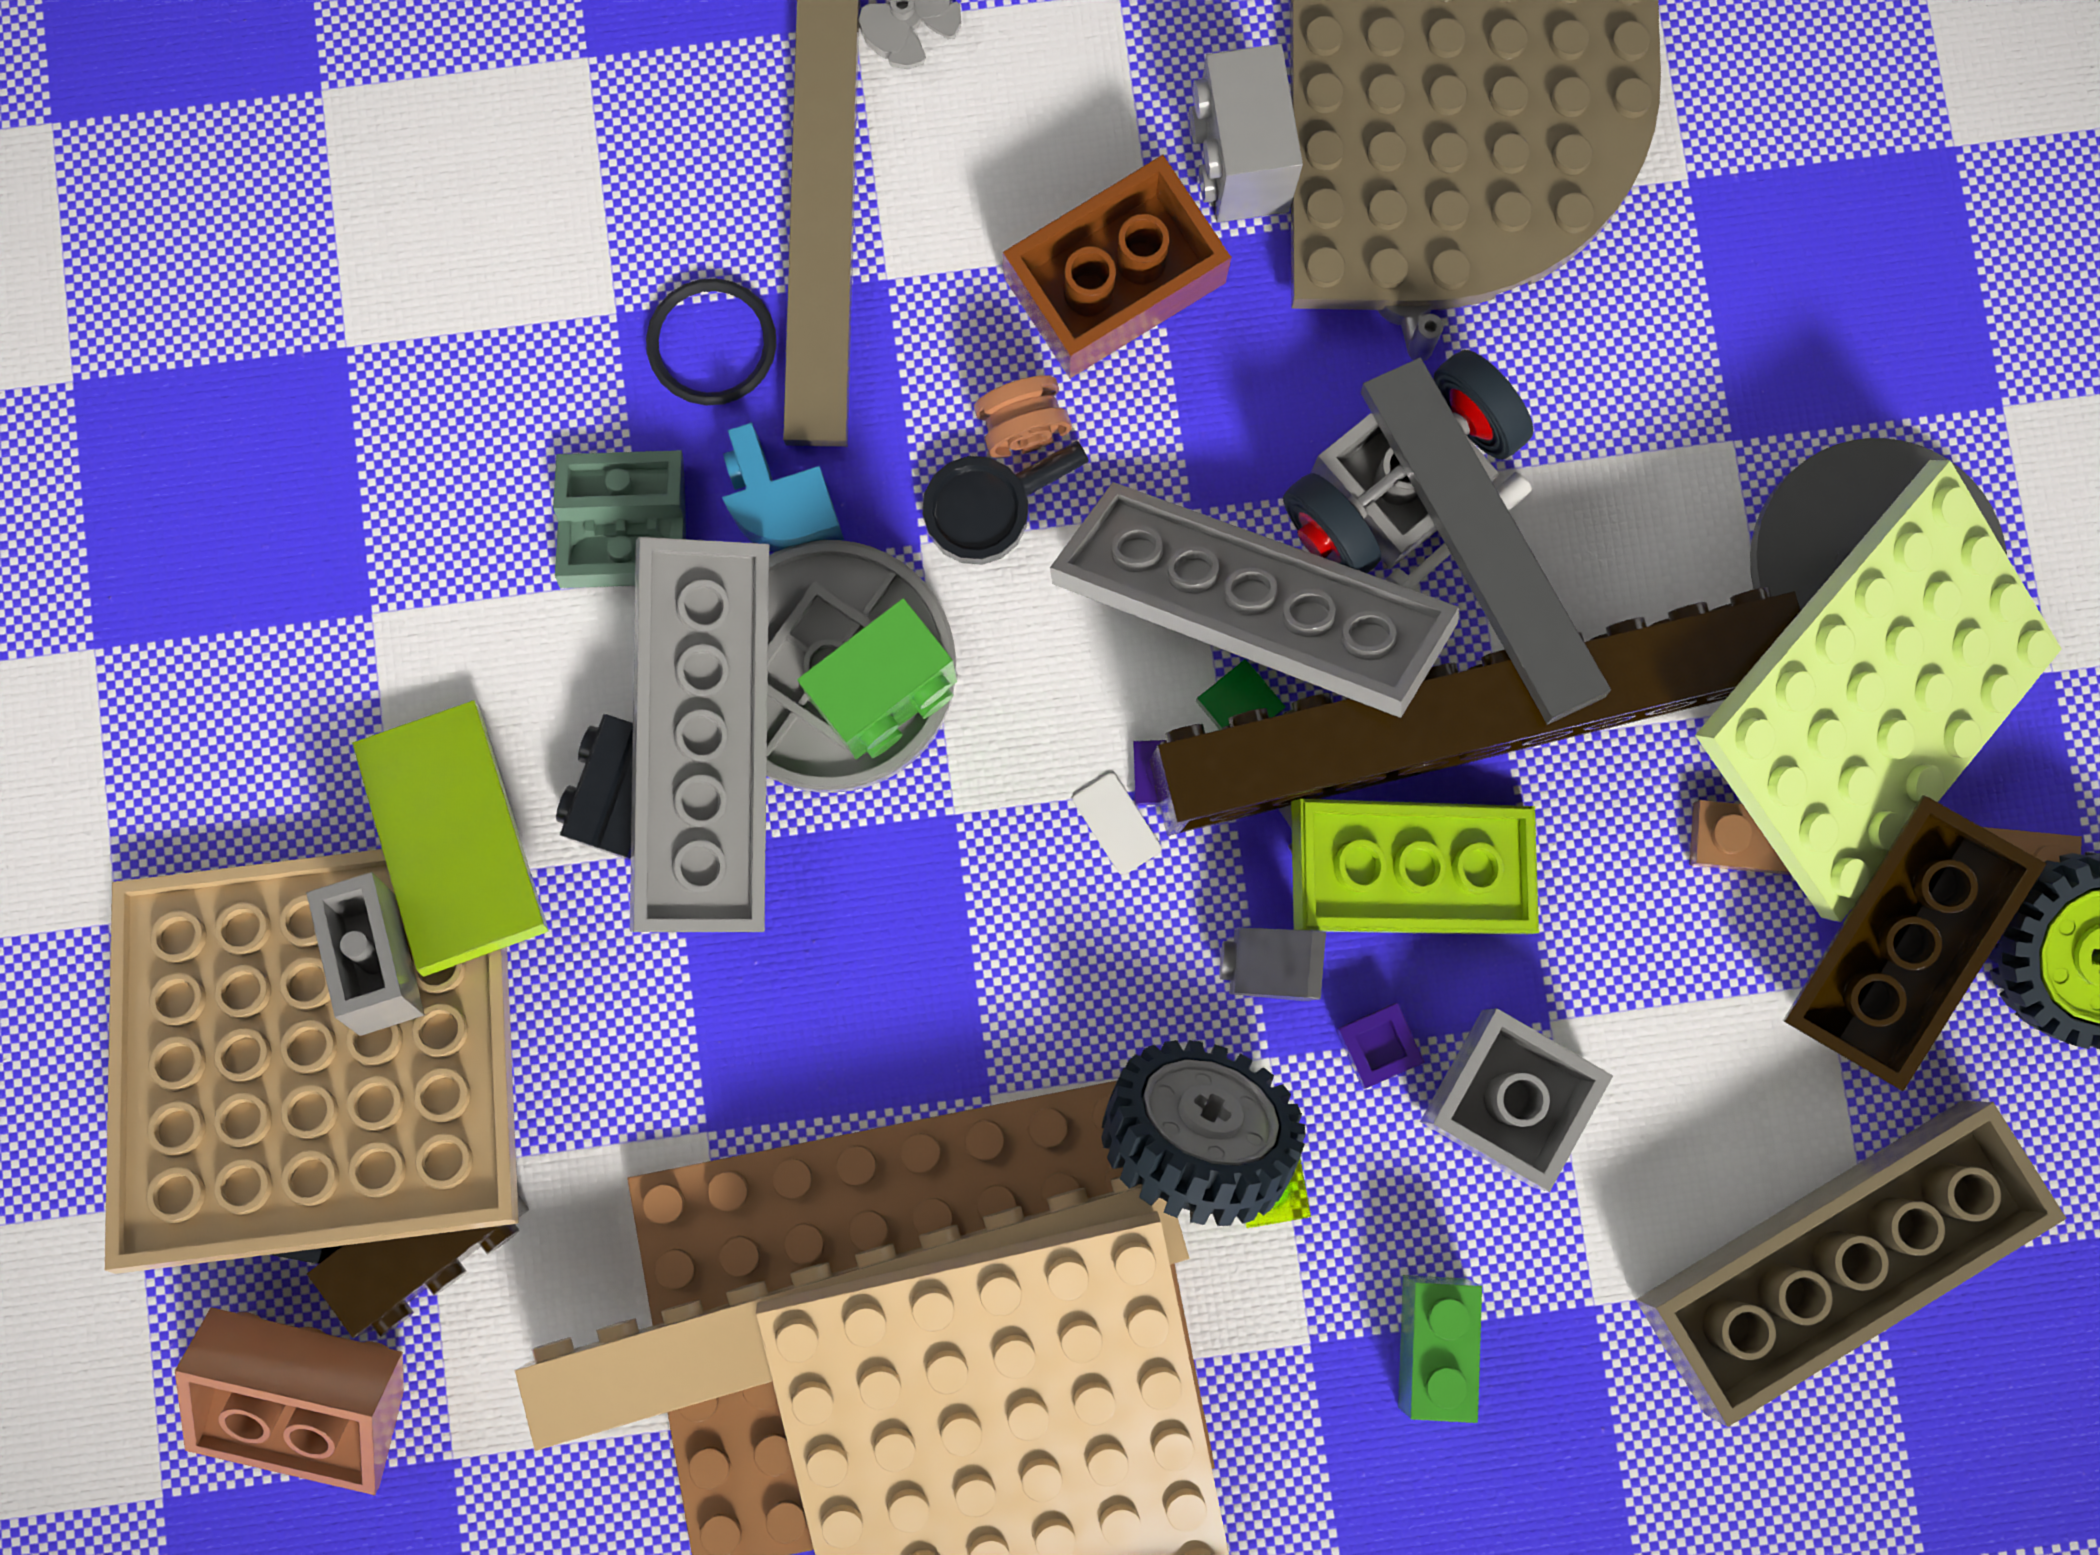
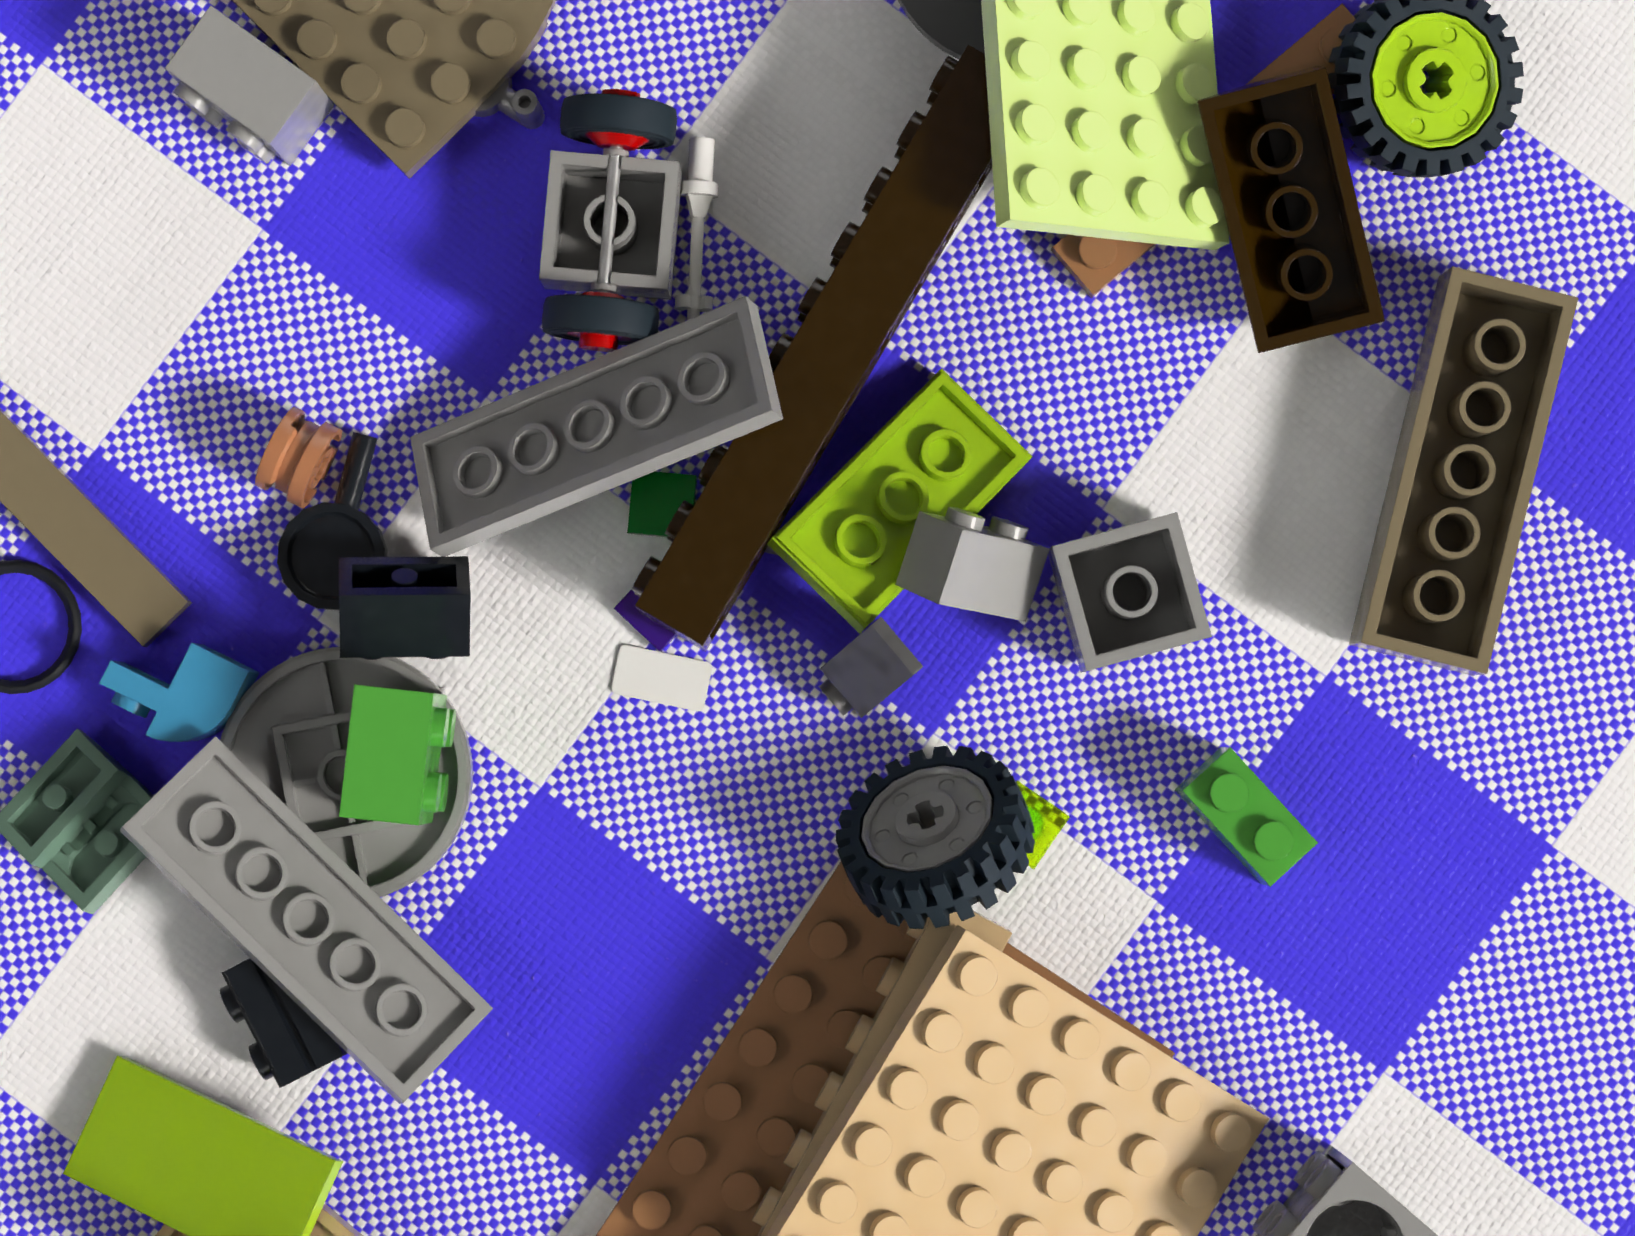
camera: 45 degrees left, 5 degrees up
dark orange brick [1003,155,1232,379] -> none
dark purple plate [1336,1003,1425,1089] -> none
dark grey tile [1361,357,1611,725] -> none
none -> black brick [339,556,471,660]
none -> light grey brick [895,507,1049,622]

